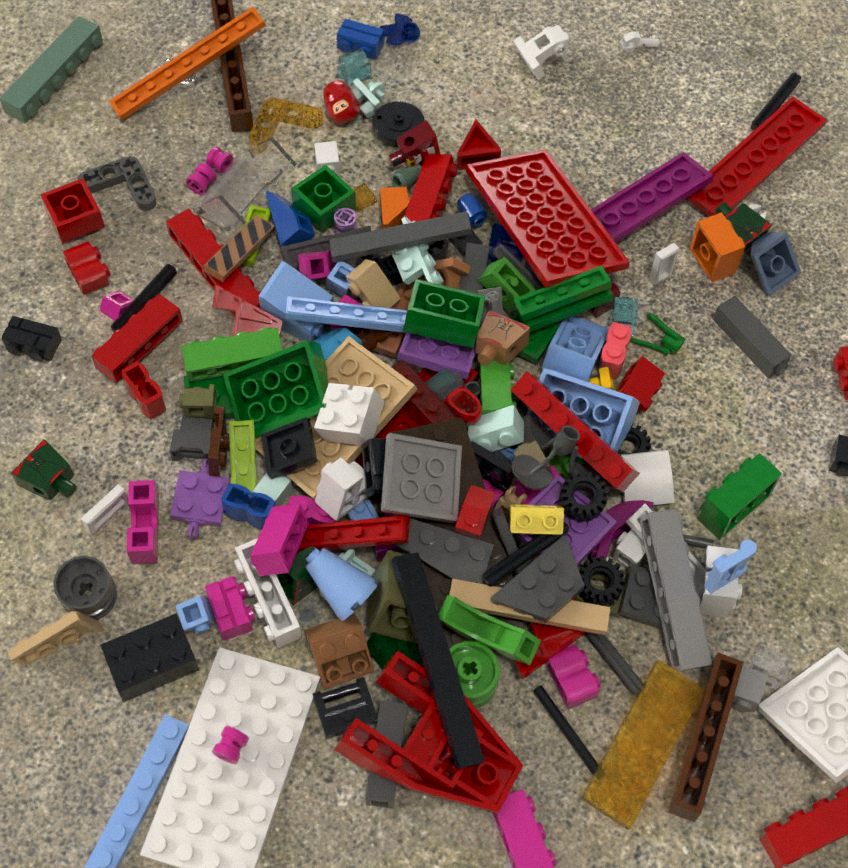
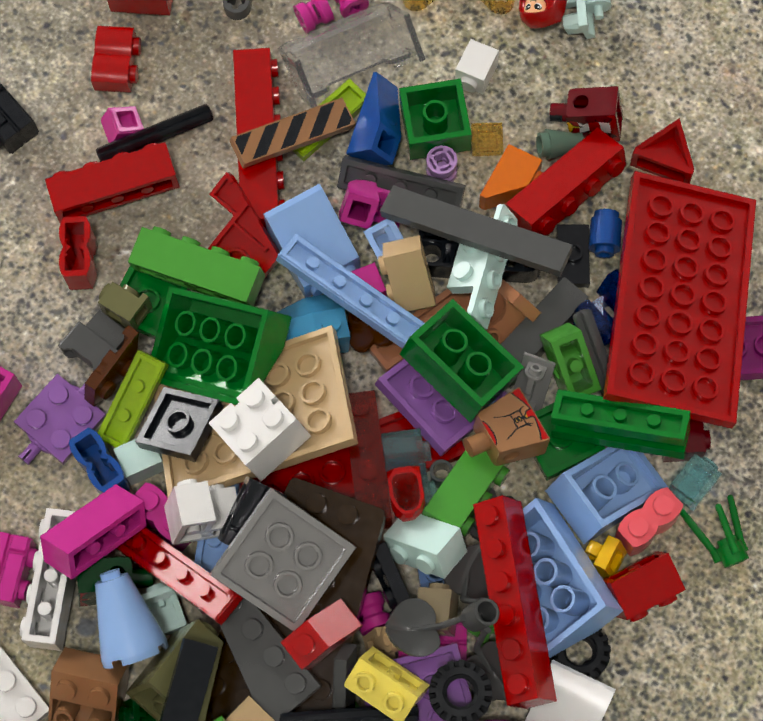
camera: 40 degrees right, 10 degrees up
black wheel [373,101,425,147] -> none

